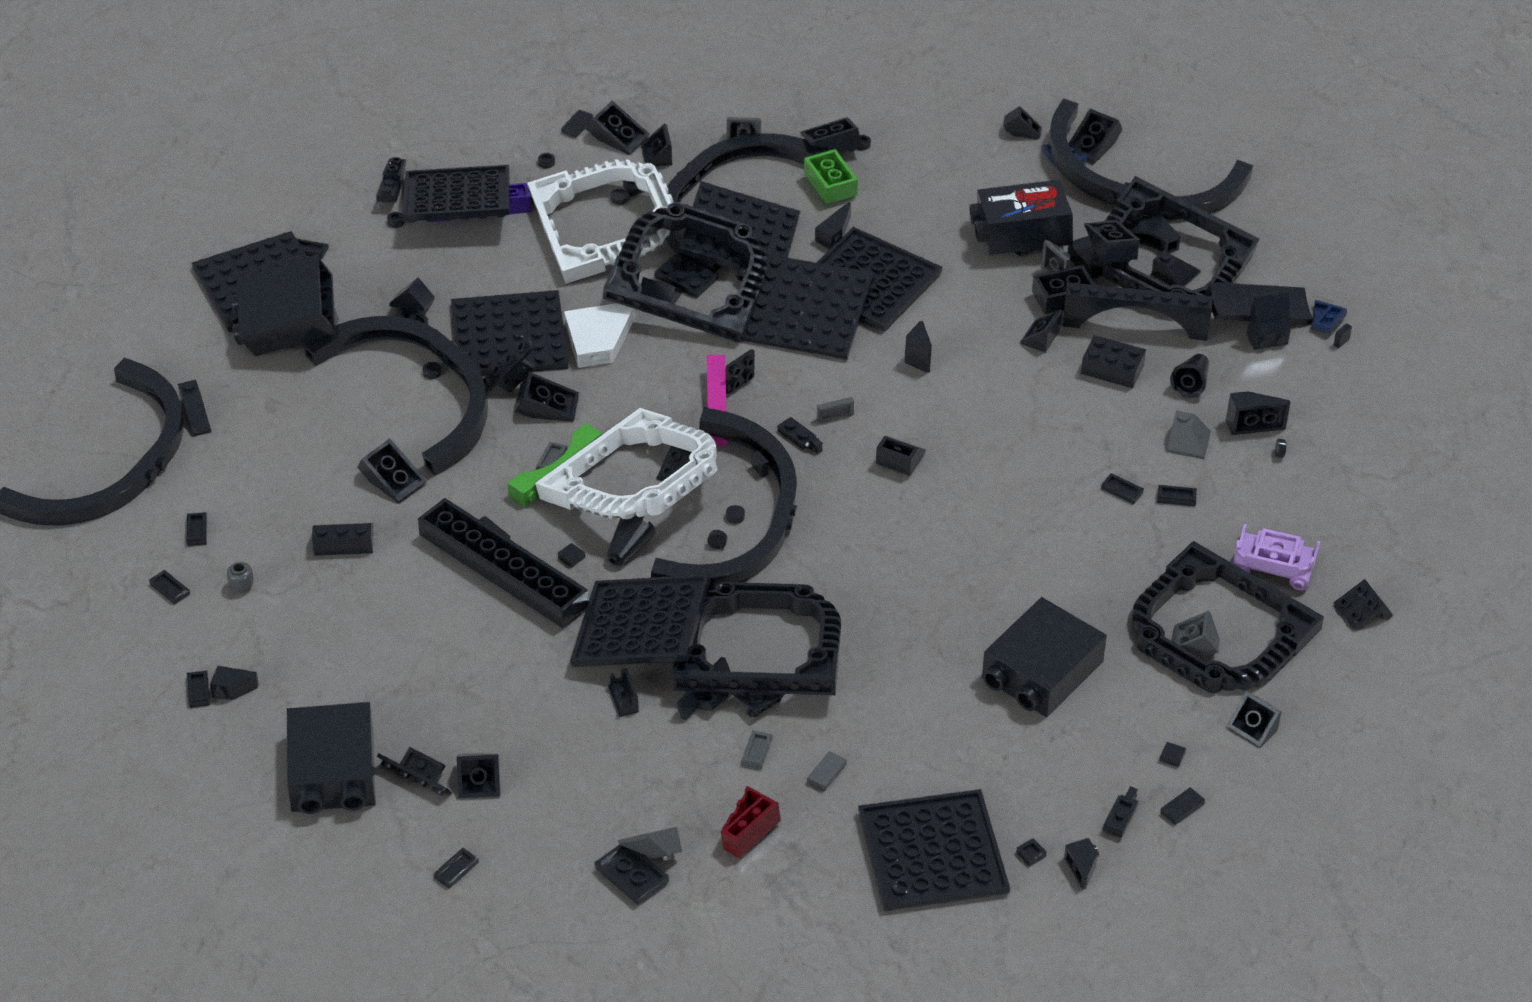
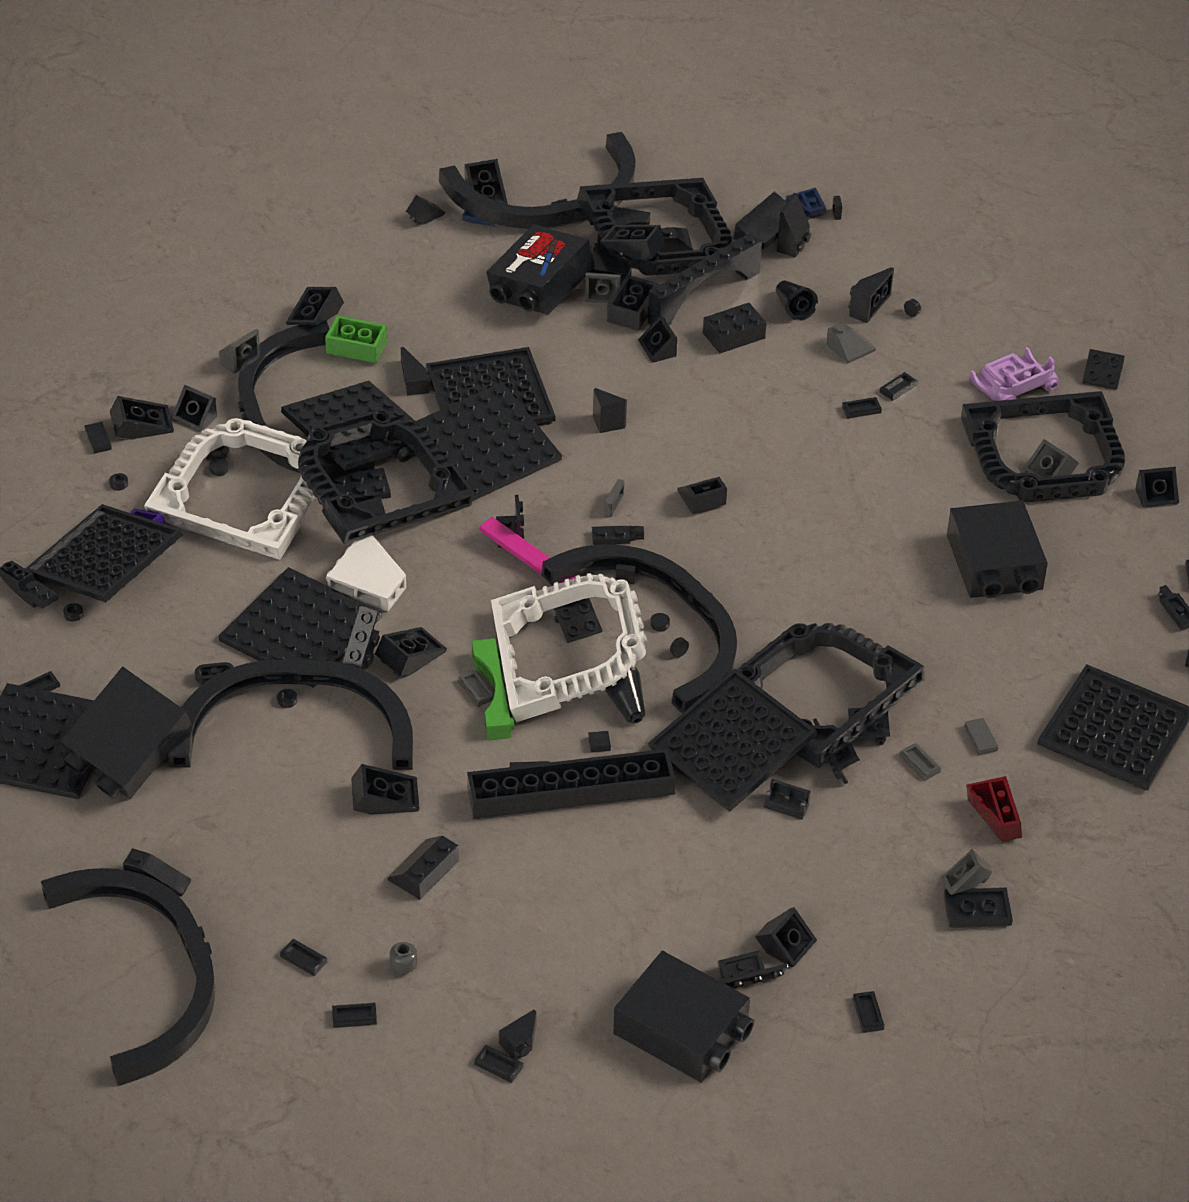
camera: 50 degrees left, 0 degrees up
black slope [389,277,435,312] -> none
black tile [1016,838,1047,866] -> none
black tile [1160,742,1186,767] -> none

